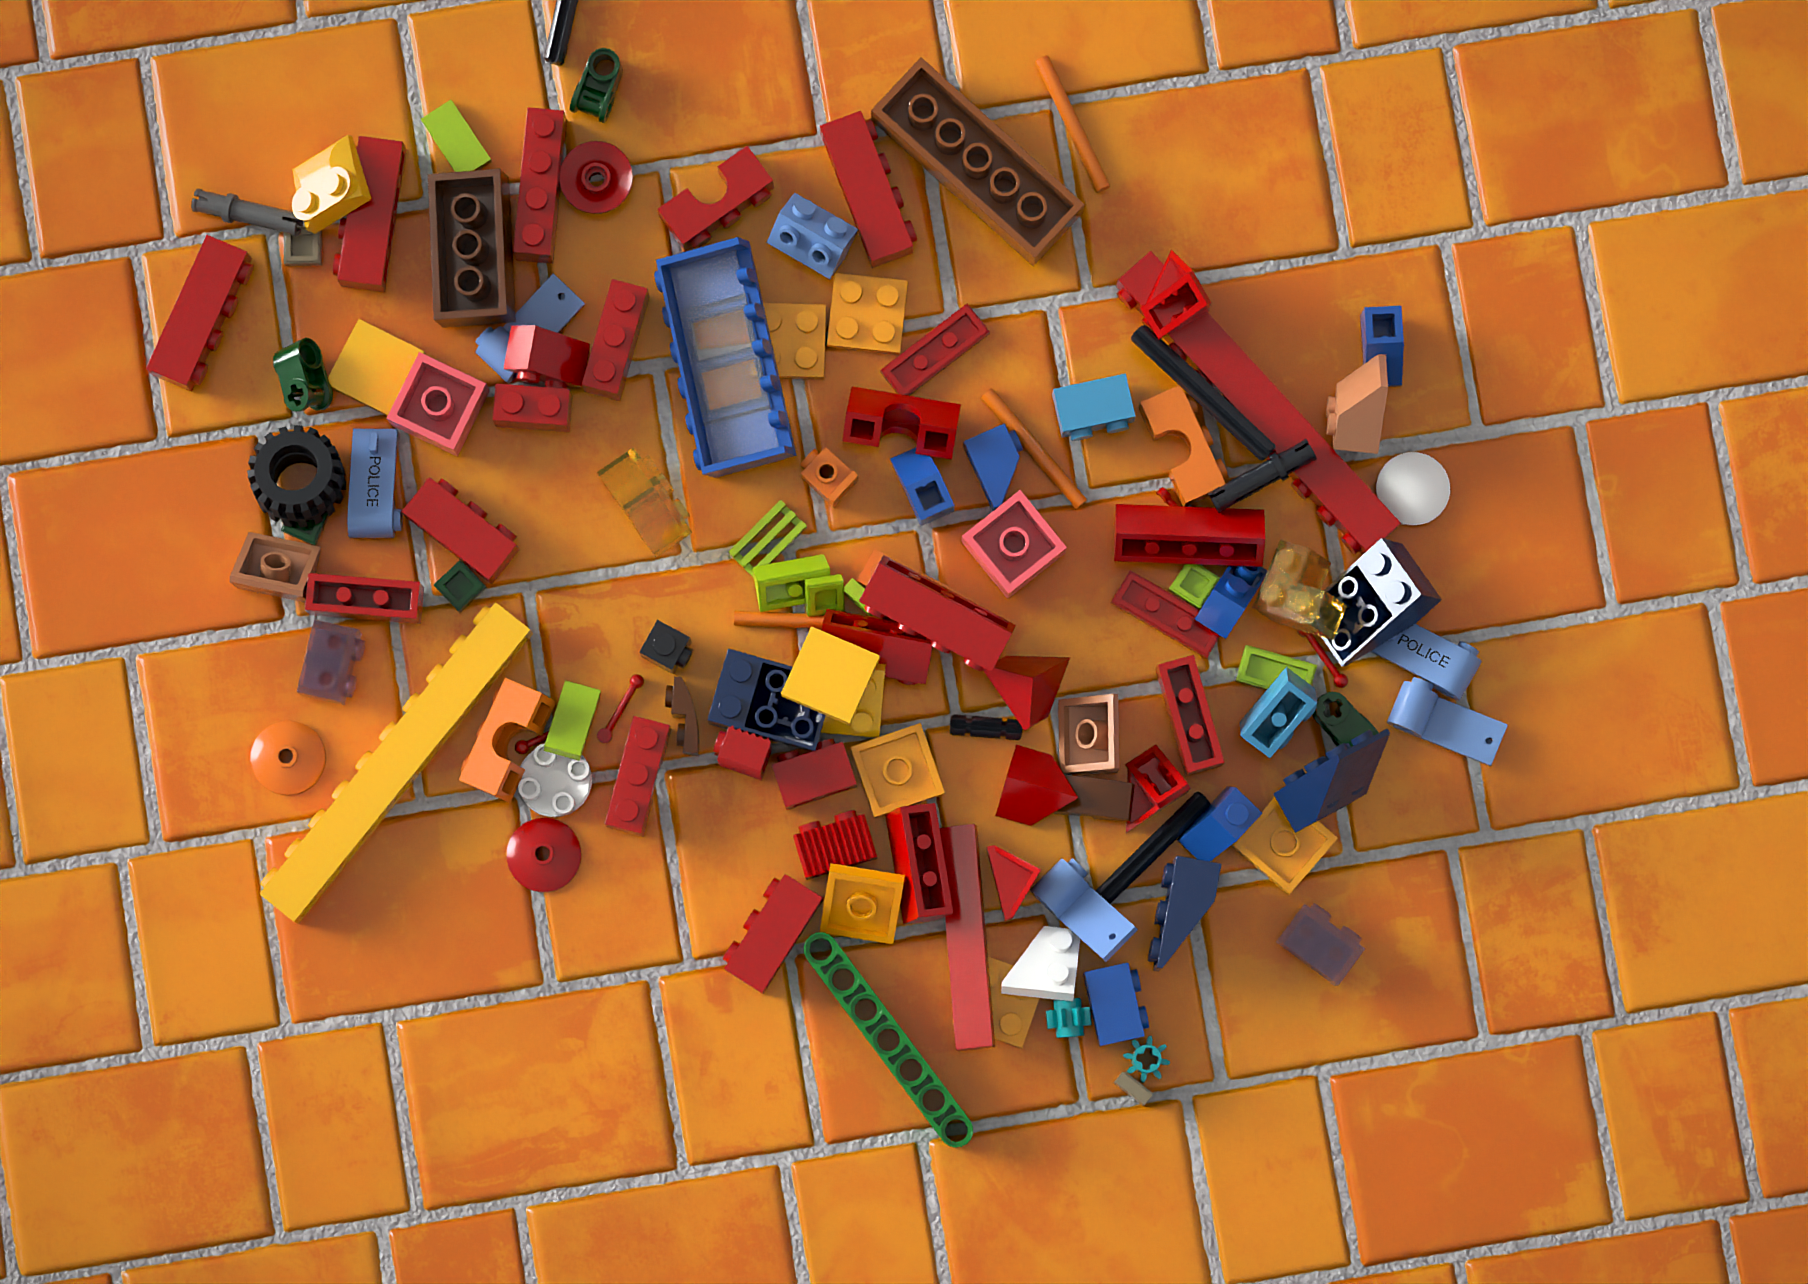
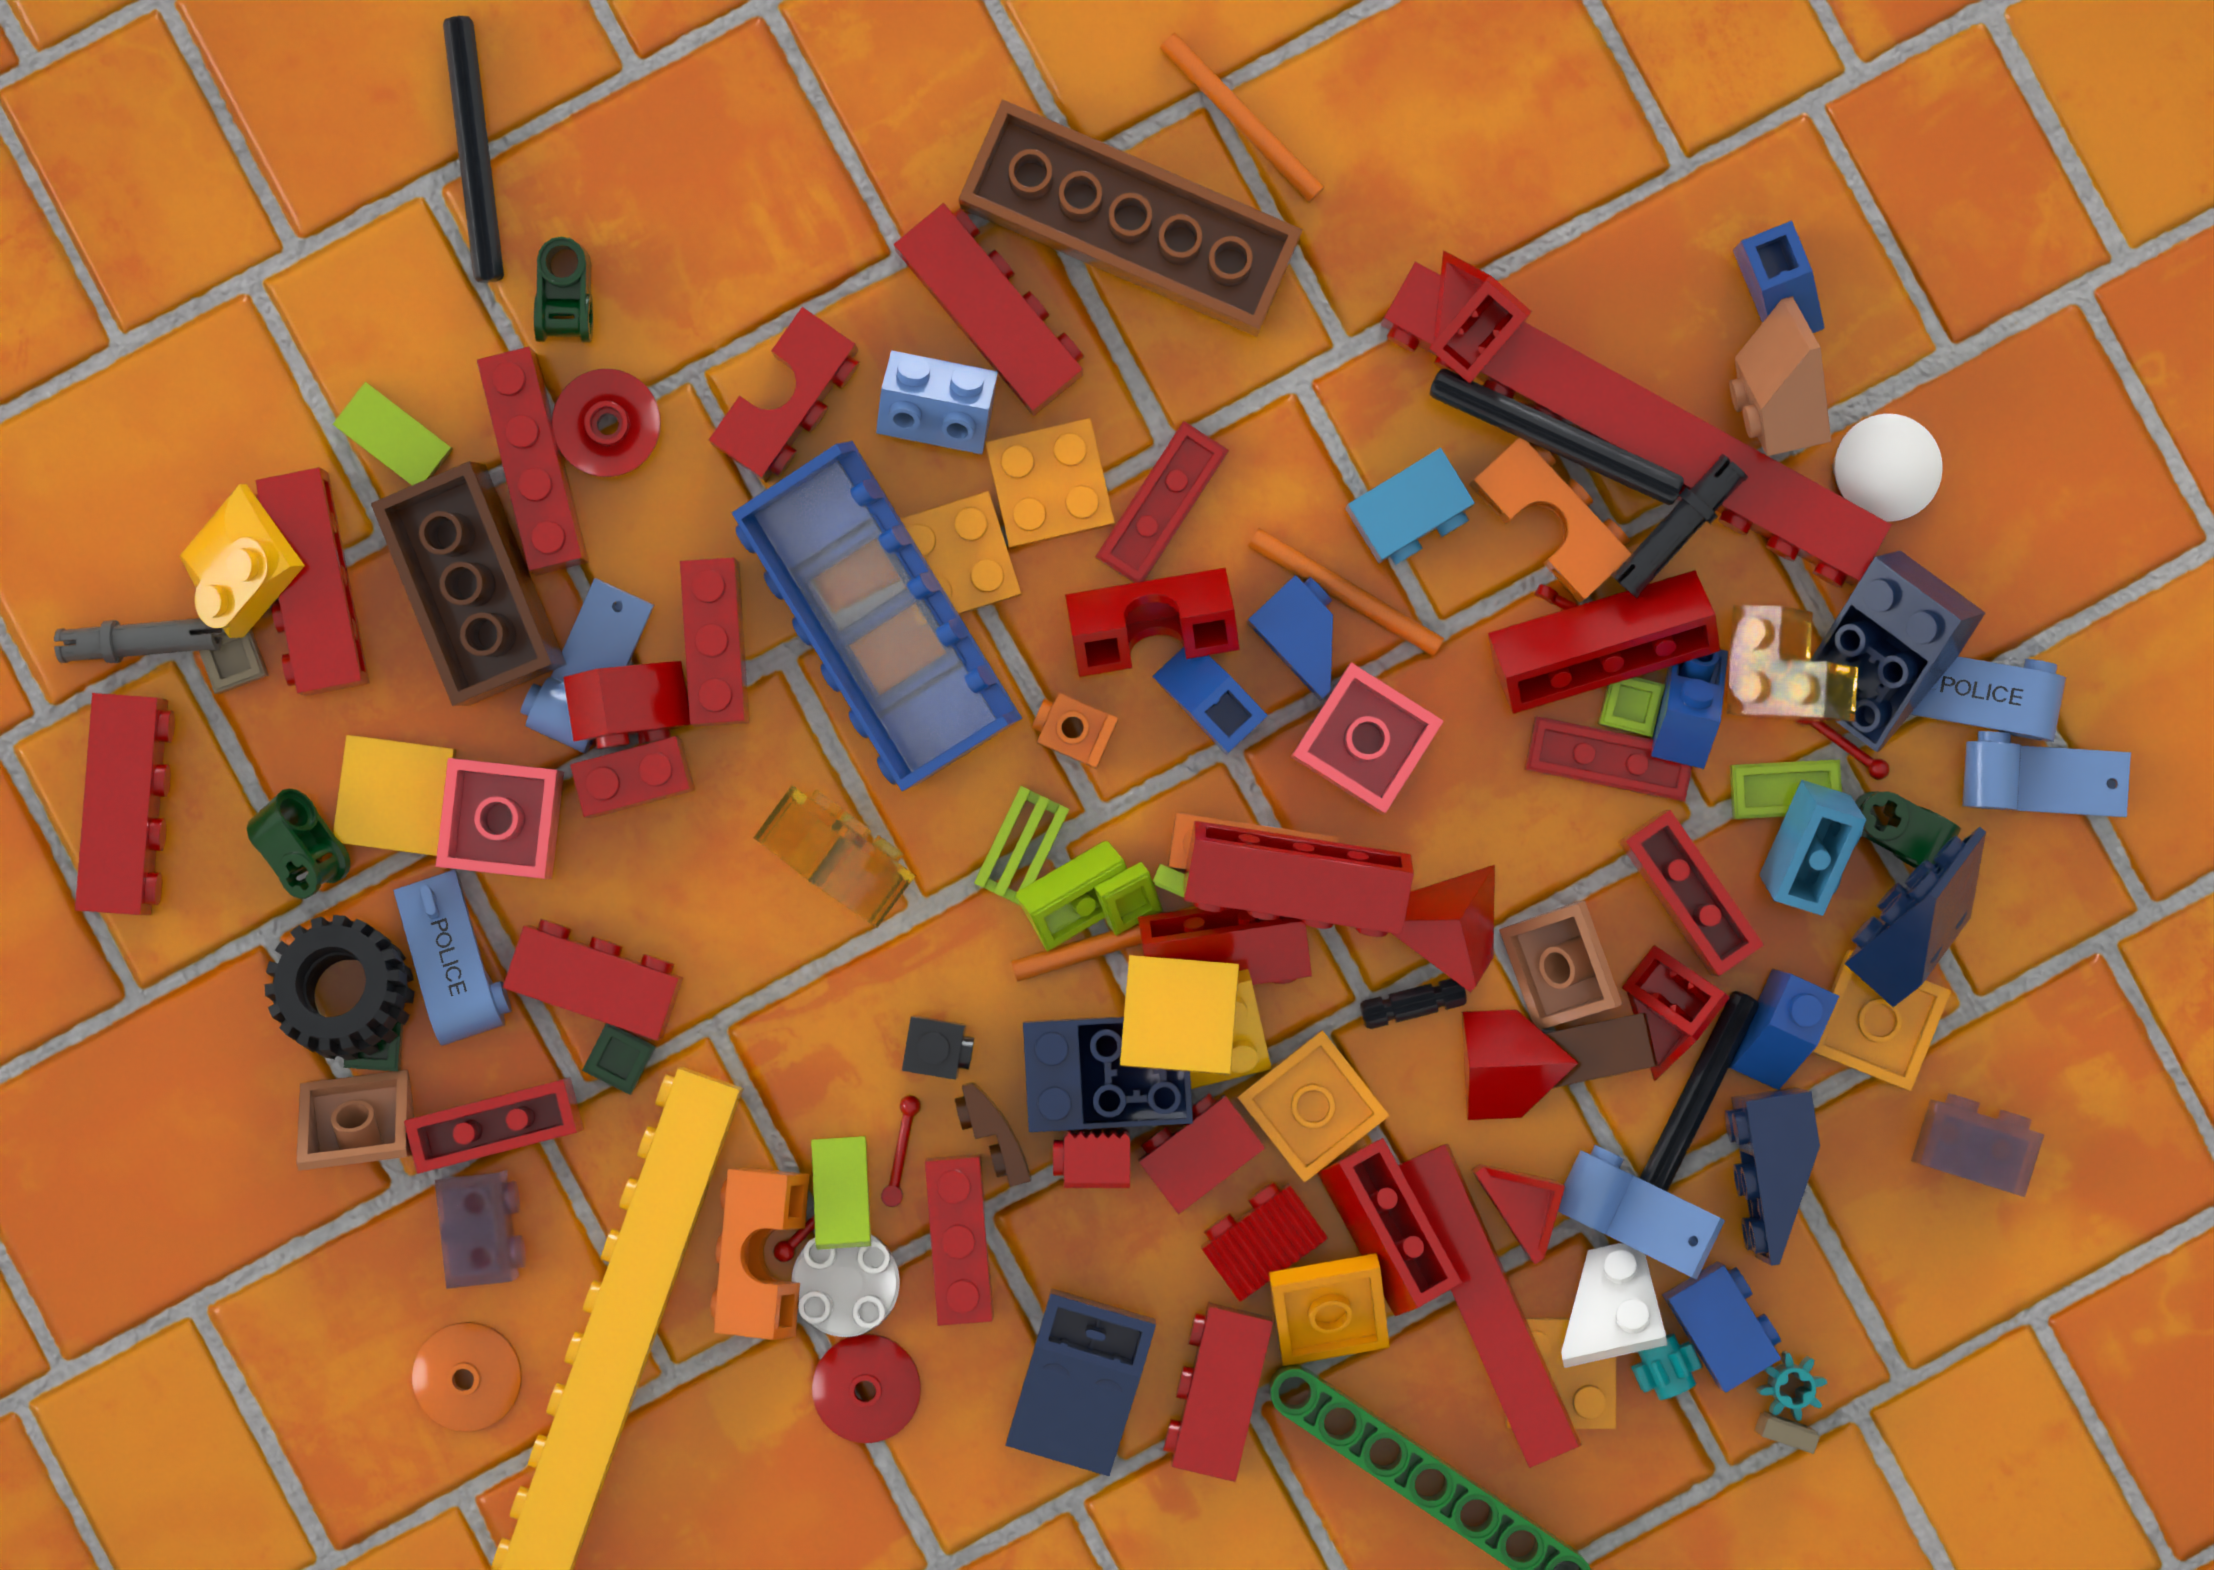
camera: 20 degrees left, 5 degrees up
none -> dark blue slope [1005,1288,1156,1476]

